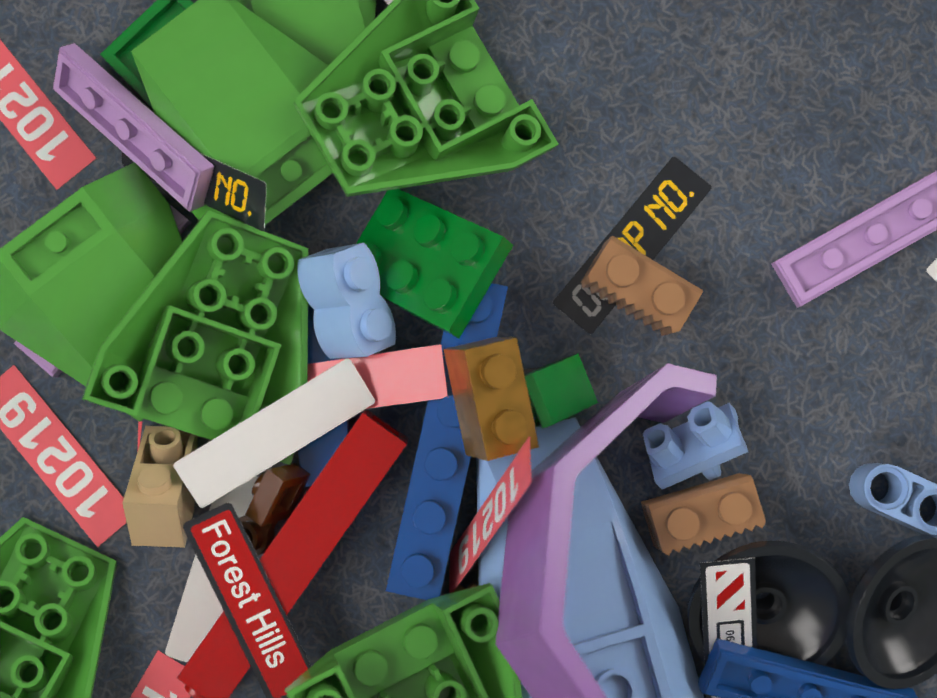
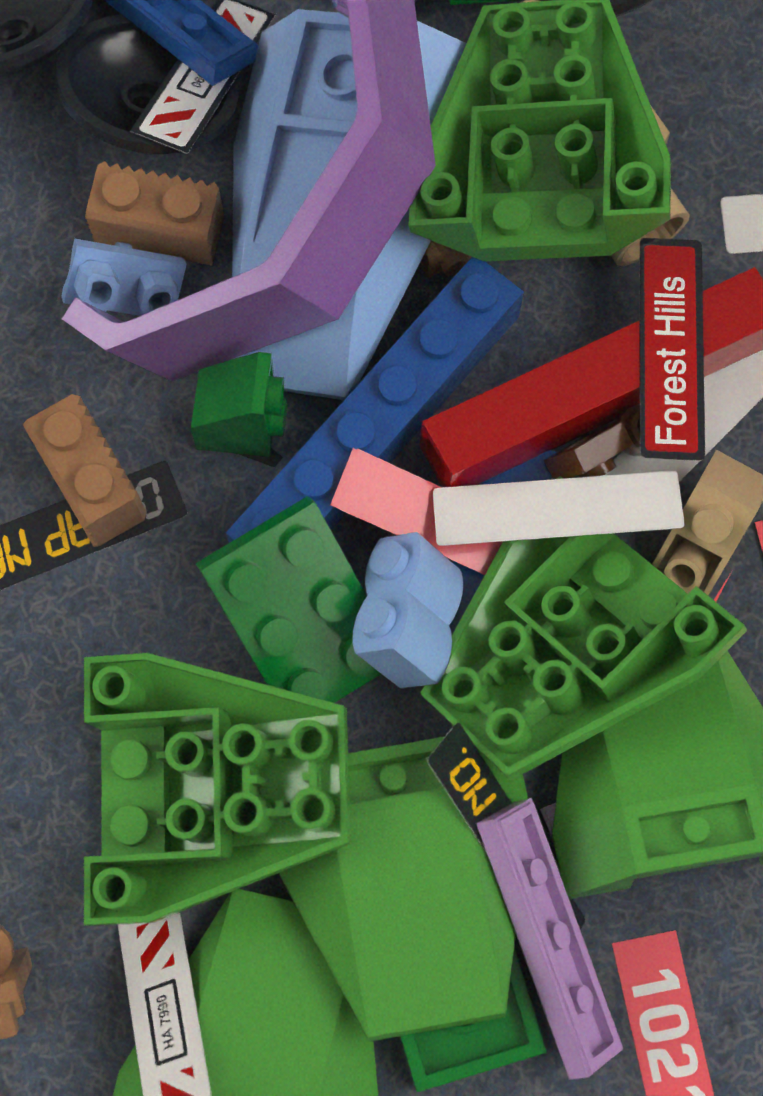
camera: 155 degrees left, 10 degrees down
pearl gold brick [444,337,539,461] -> none
coral sticker [449,437,532,594] -> none

